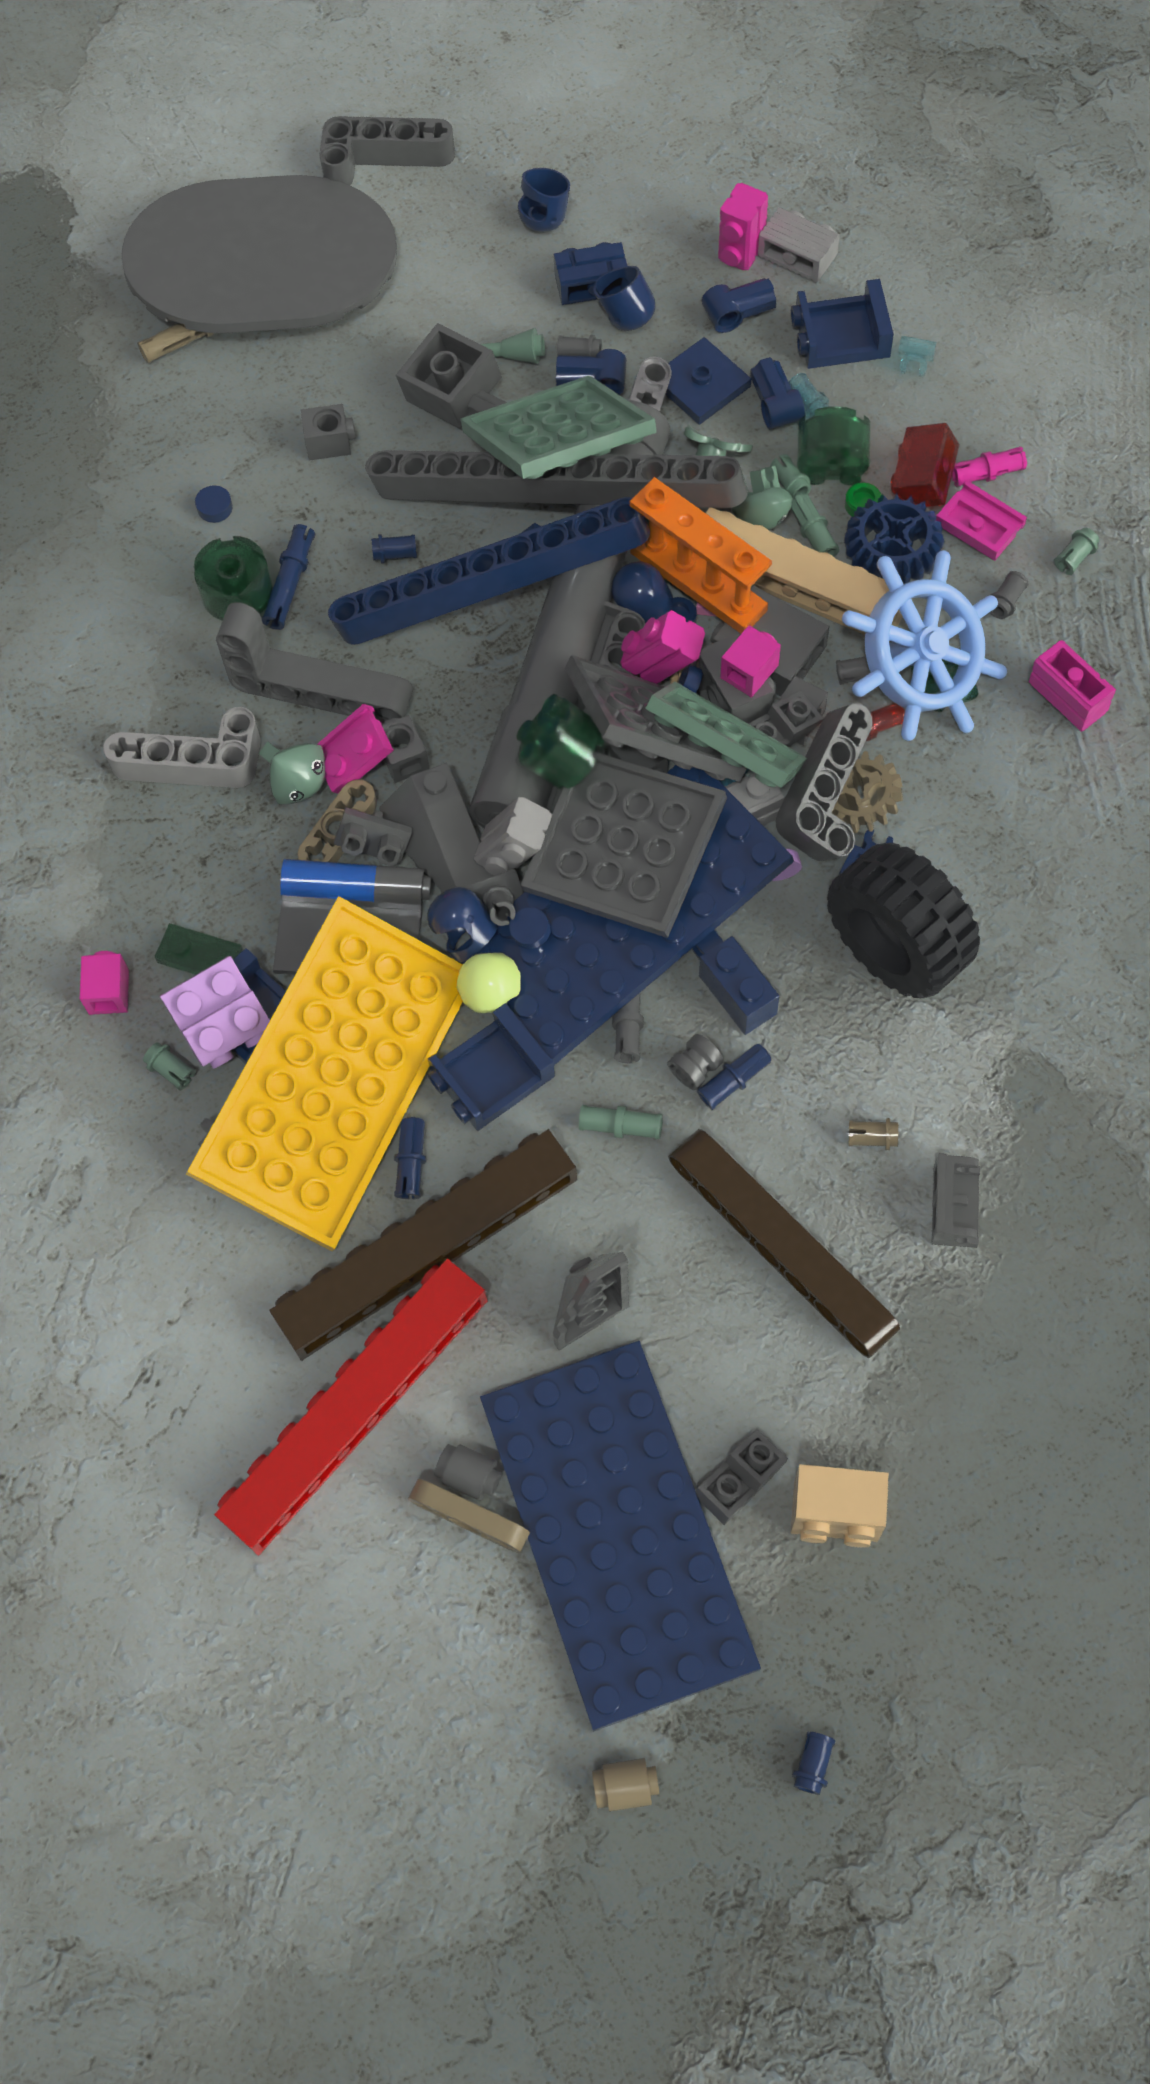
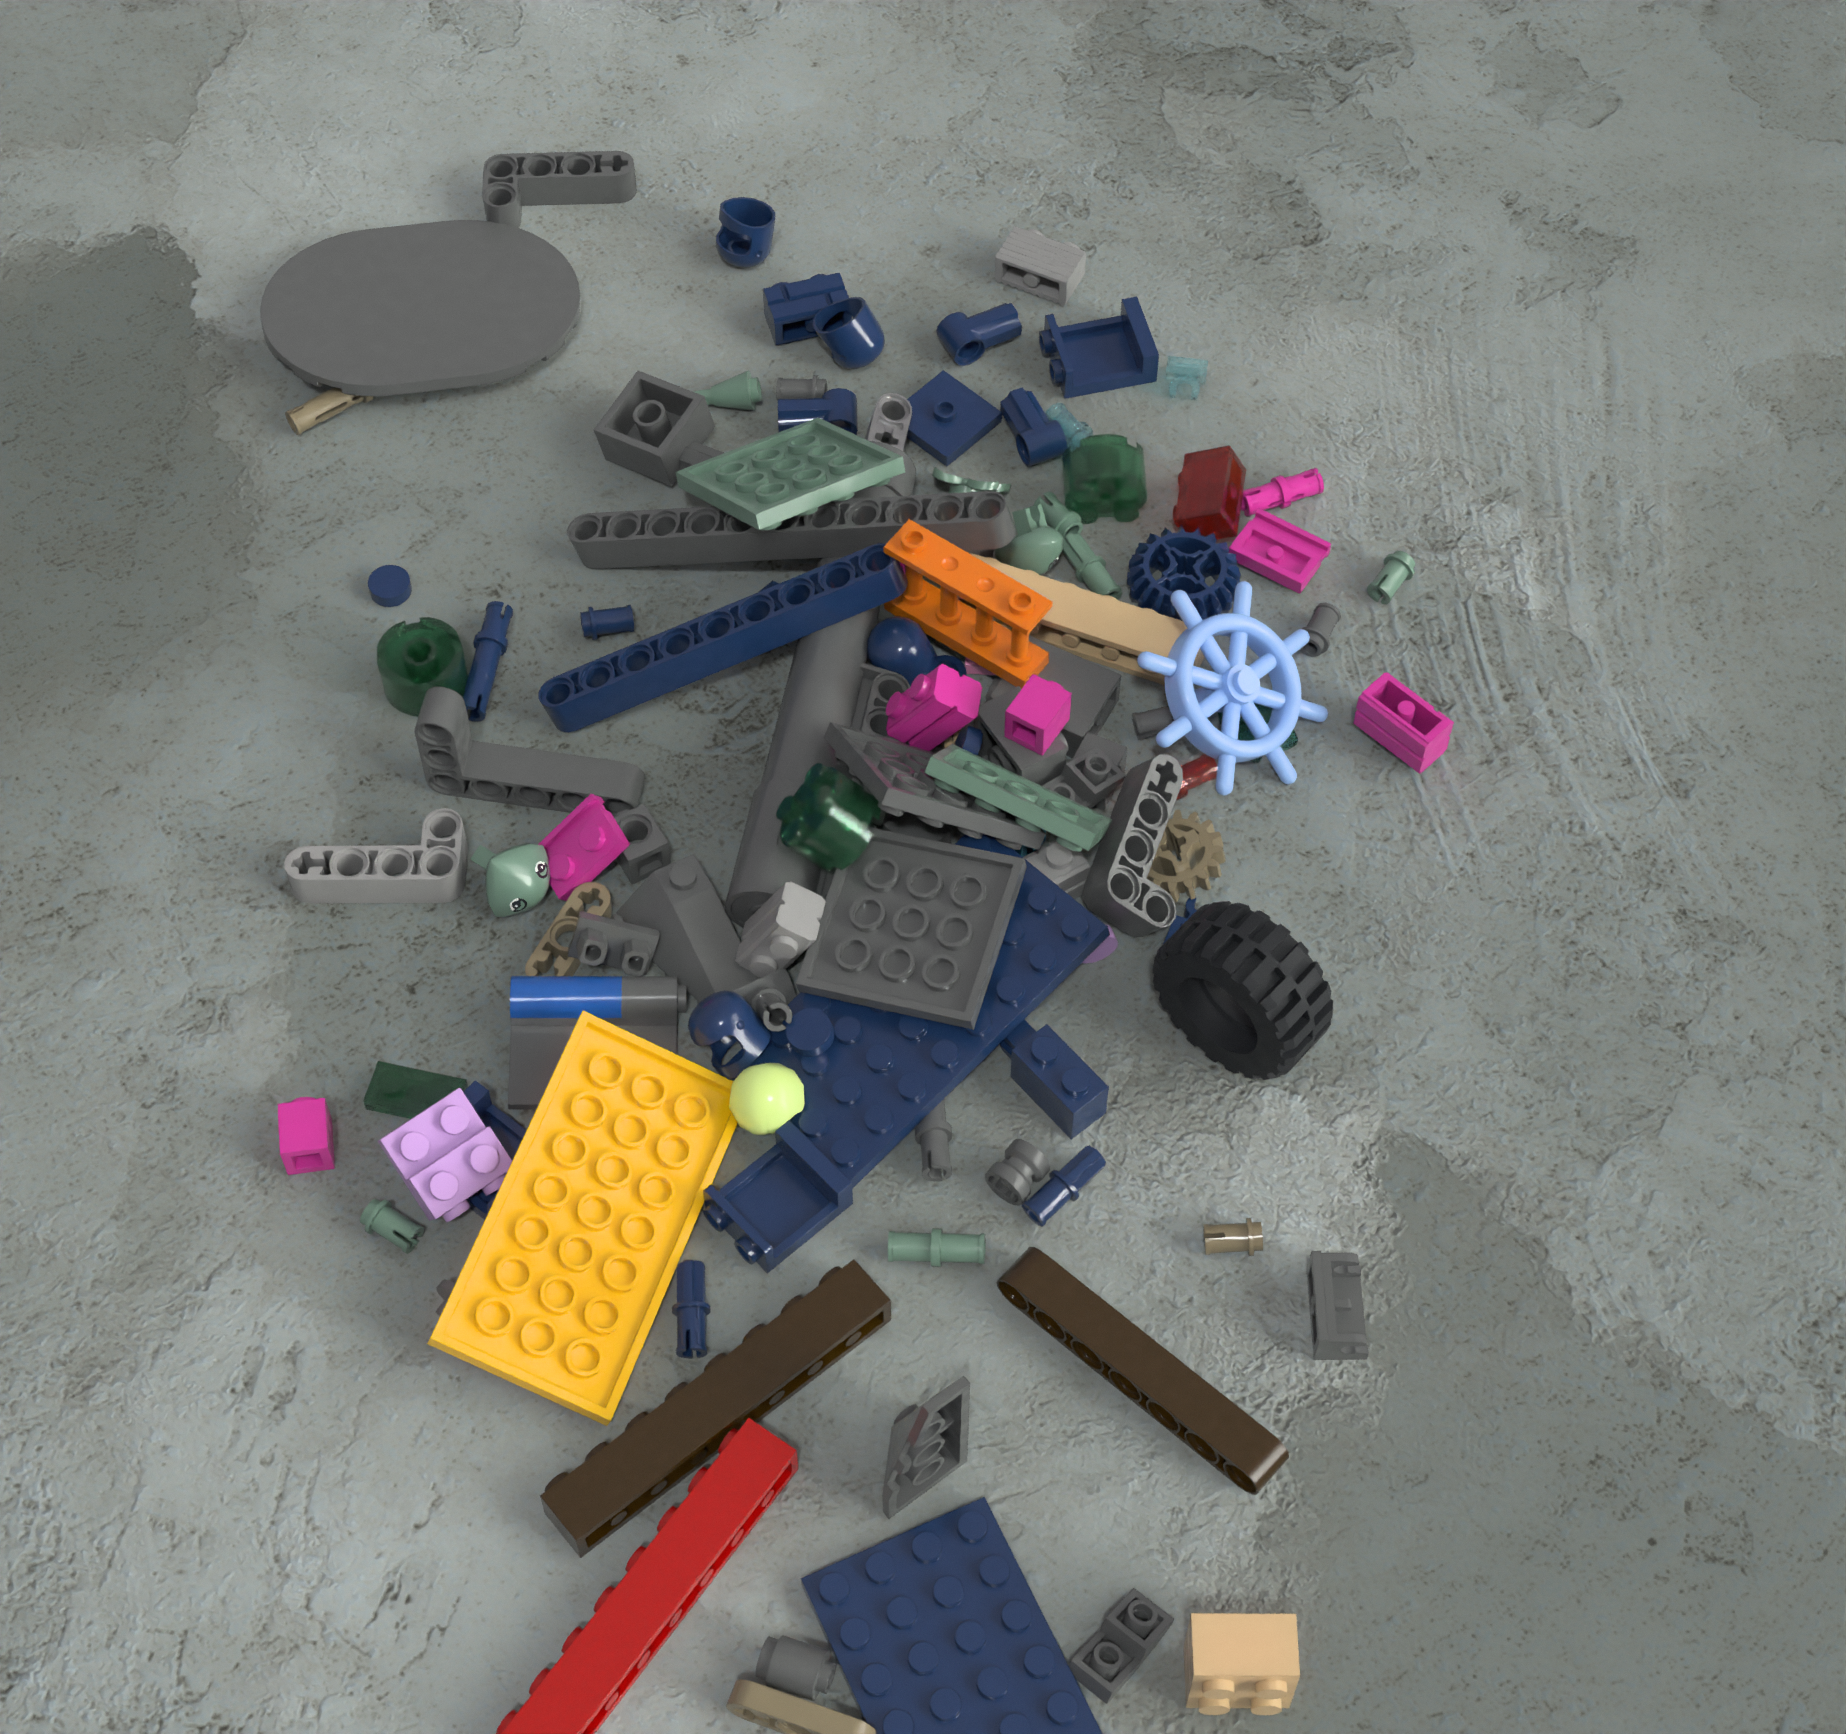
camera: 10 degrees left, 10 degrees down
dark grey brick [301,404,356,461] -> none
dark pink brick [718,183,768,271] -> none
green tile [845,482,881,517] -> none

